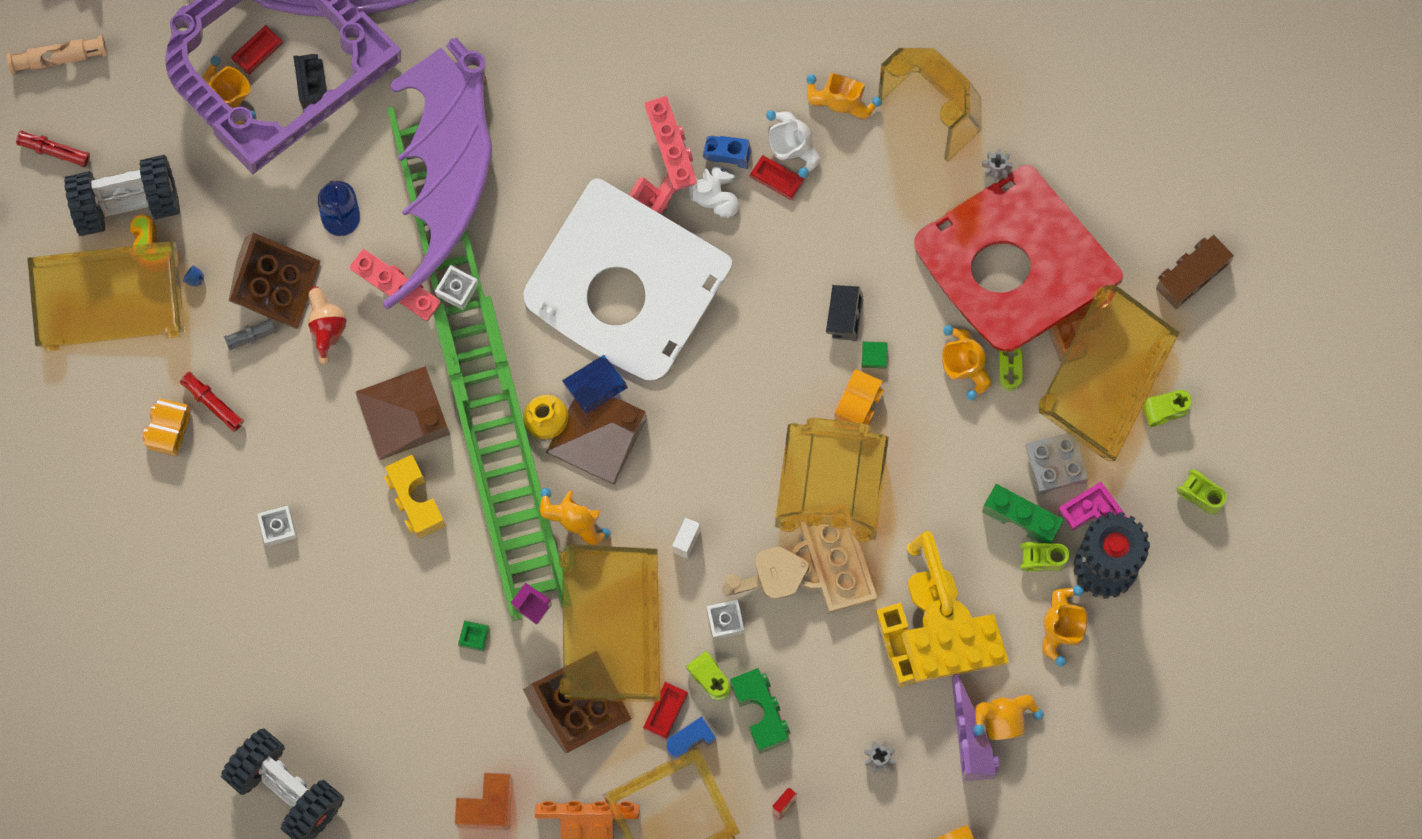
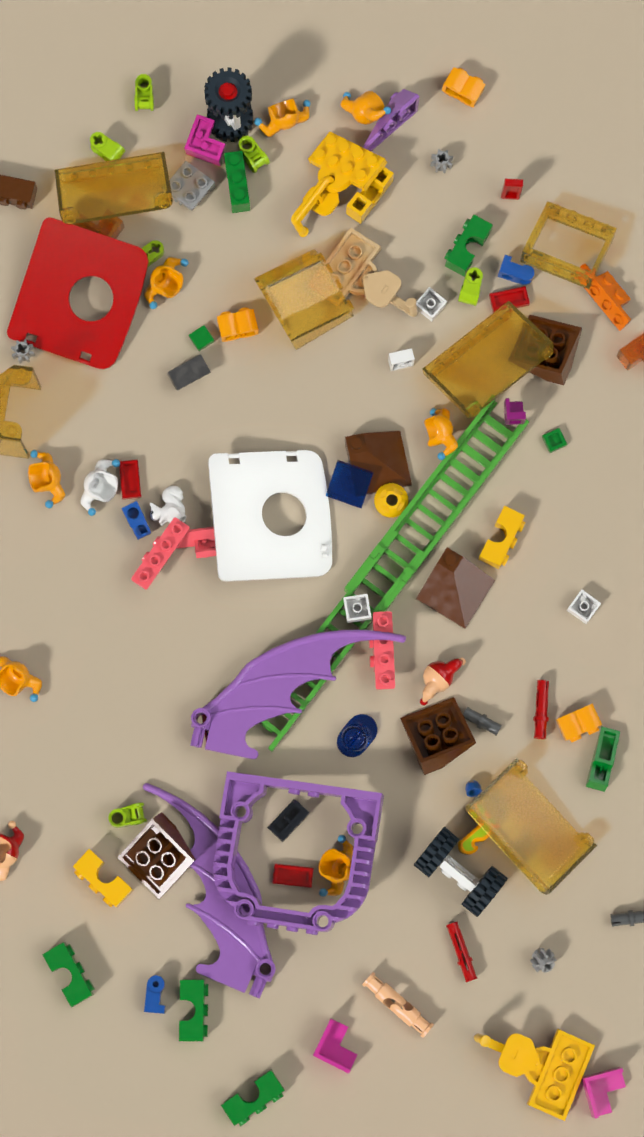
camera: 135 degrees left, 5 degrees up
none -> green slope [586,726,620,792]

